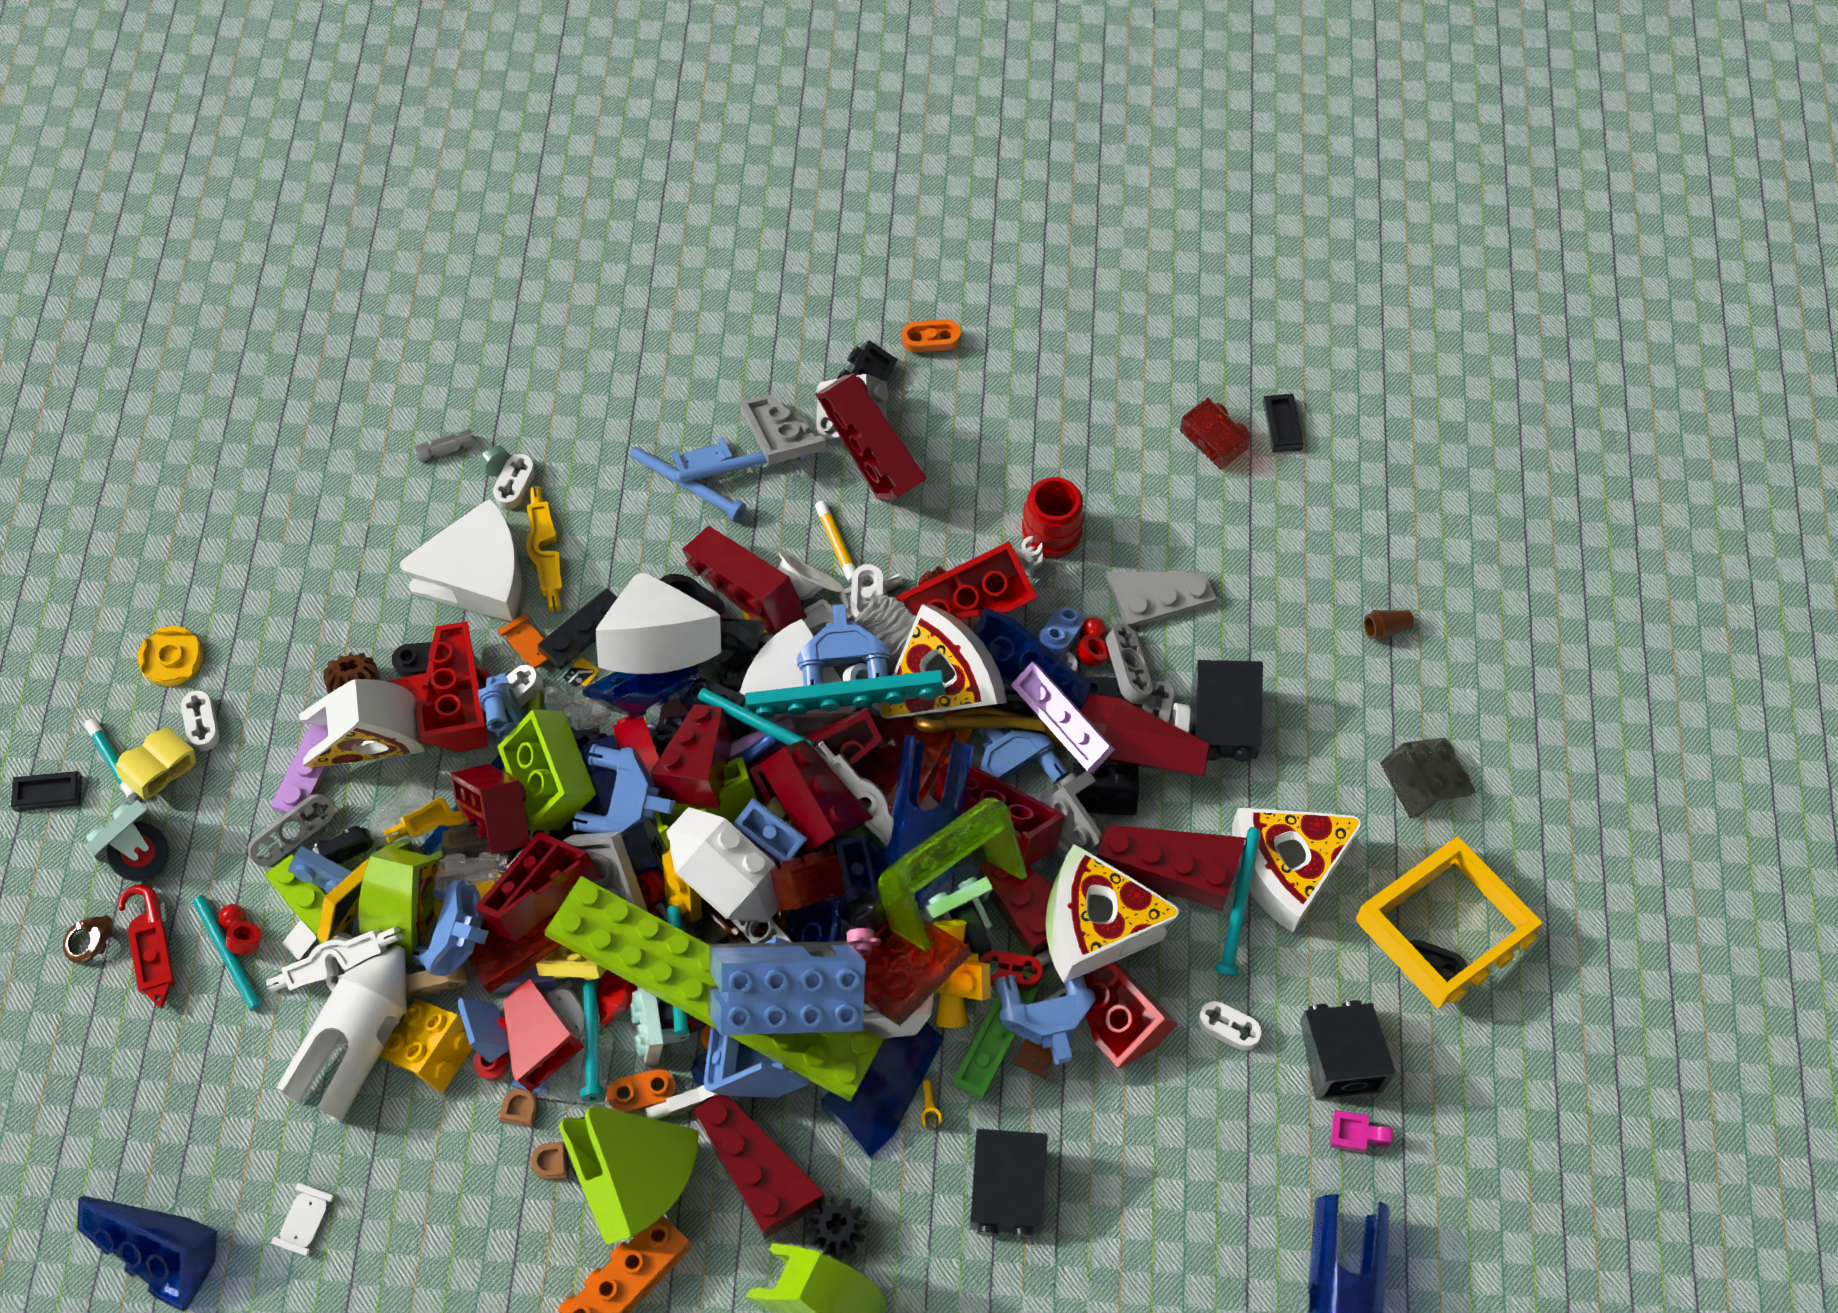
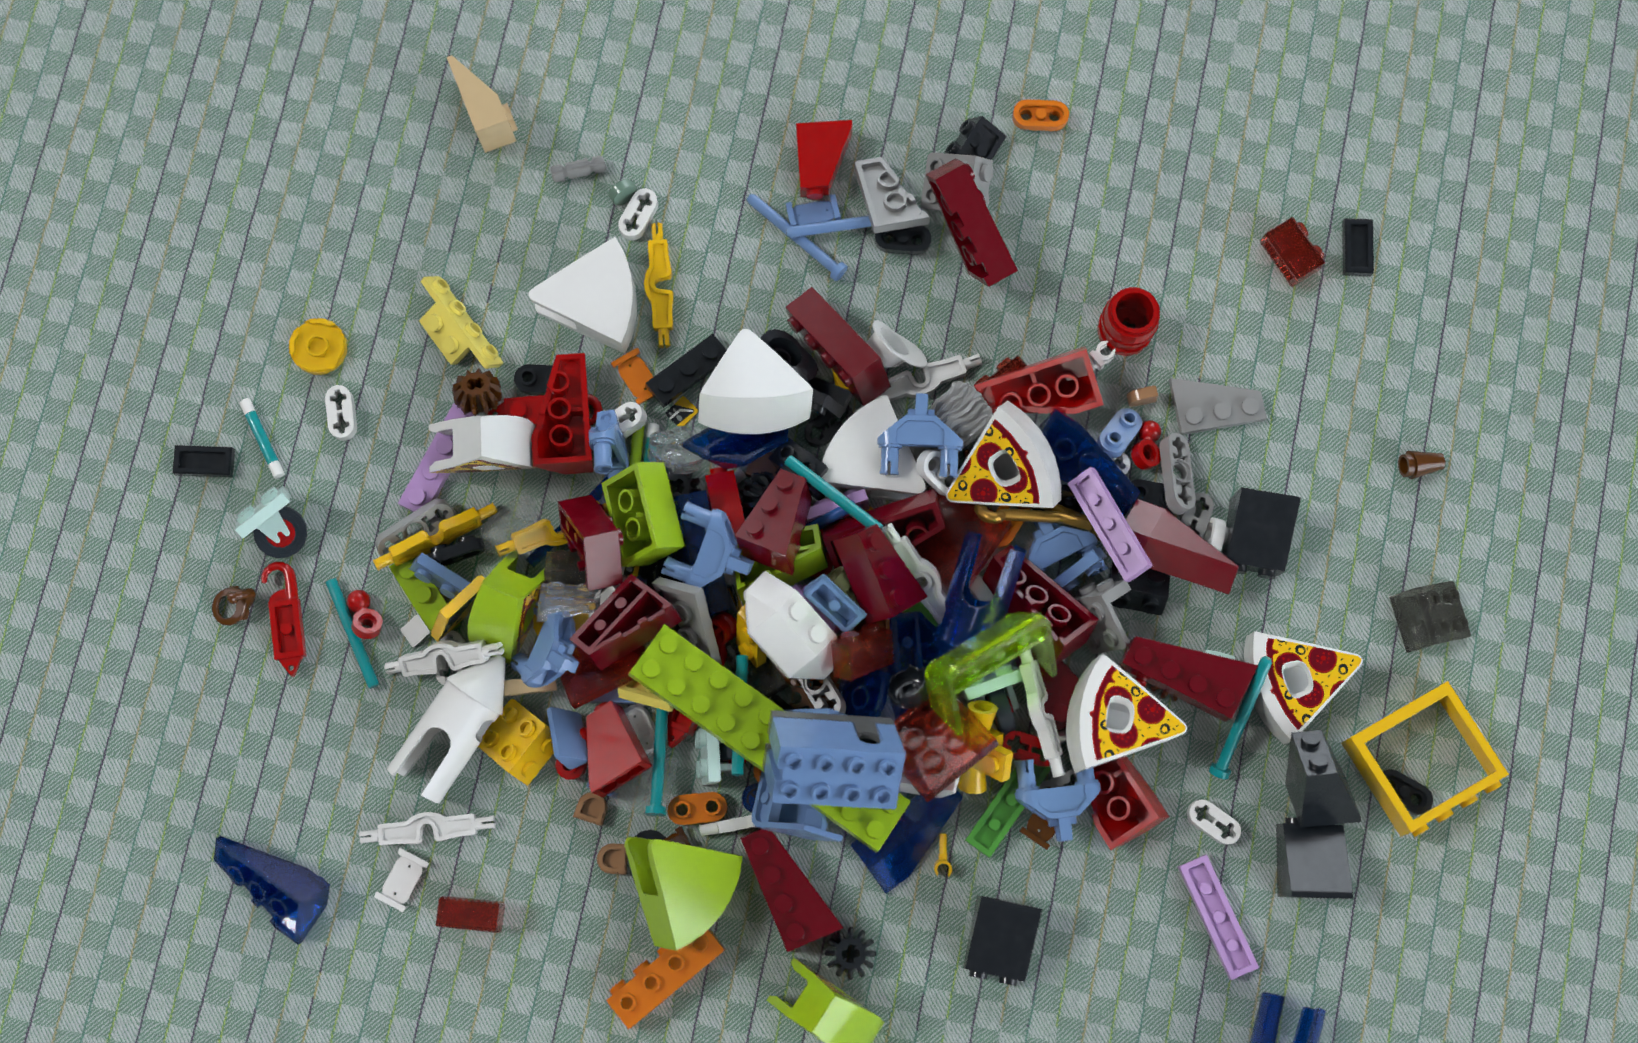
camera: 10 degrees right, 15 degrees up
light yellow brick [116,727,196,800] -> none
teal plate [745,670,946,719] -> none
yellow bar [815,500,856,583] -> none
bright pink plate [846,928,881,955] -> none
white plate [851,564,883,621] -> none
dark pink plate [1330,1110,1393,1153] -> none
none -> white piece [359,812,496,845]
none -> yellow piece [373,502,498,571]
none -> light yellow bracket [419,276,503,369]
none -> clear red brick [436,896,505,933]
none -> tan slope [447,55,518,153]
none -> red slope [796,120,853,200]
none -> black plate [875,225,931,255]
none -> white piece [1017,642,1066,777]
none -> medium blue plate [1053,547,1107,593]
none -> medium nougat tile [1127,385,1158,407]
none -> lavender plate [1178,854,1259,980]
none -> black slope [1285,730,1361,827]

